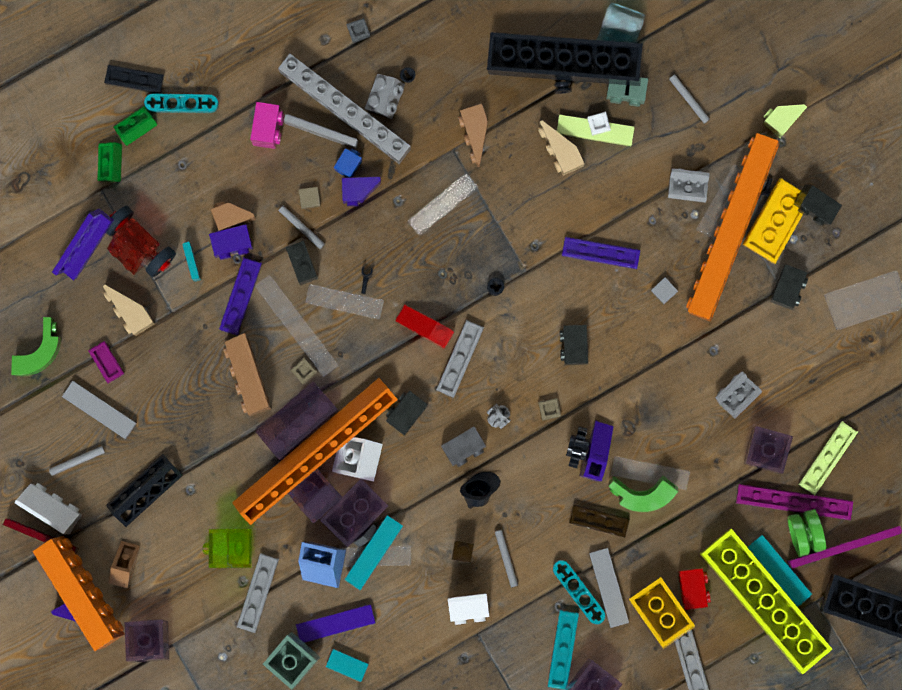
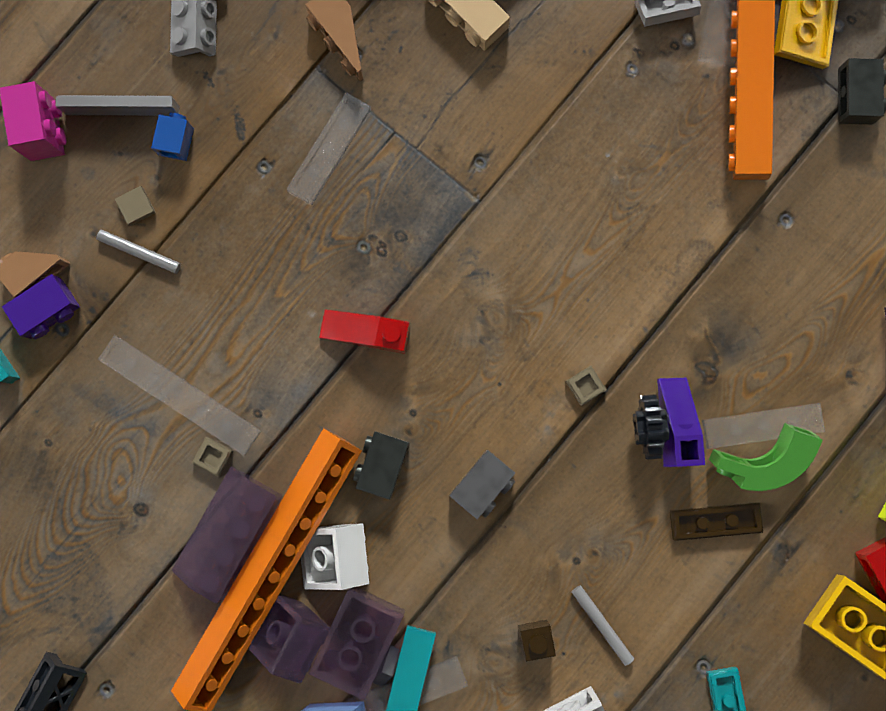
camera: 20 degrees left, 0 degrees up
dark purple tile [219,257,262,336] -> none
medium nougat slope [223,333,272,416] -> none
light grey brick [278,54,411,164] -> none
pearl dark grey brick [286,241,318,285] -> none
clear tile [305,284,384,320] -> none
dark purple slope [342,177,381,206] -> none
black hand [361,266,373,294] -> none
light grey tile [436,320,484,398] -> none
black piece [460,472,501,509] -> none
black bush [487,278,504,296] -> none
light grey gear [487,404,511,429] -> none
teal beam [553,560,605,624] -> none
pearl dark grey brick [560,325,588,365] -> none
dark purple tile [562,237,640,270] -> none
light grey tile [589,548,629,628] -> none
light grey tile [651,278,678,305] -> none
light grey bracket [716,371,762,419] -> none

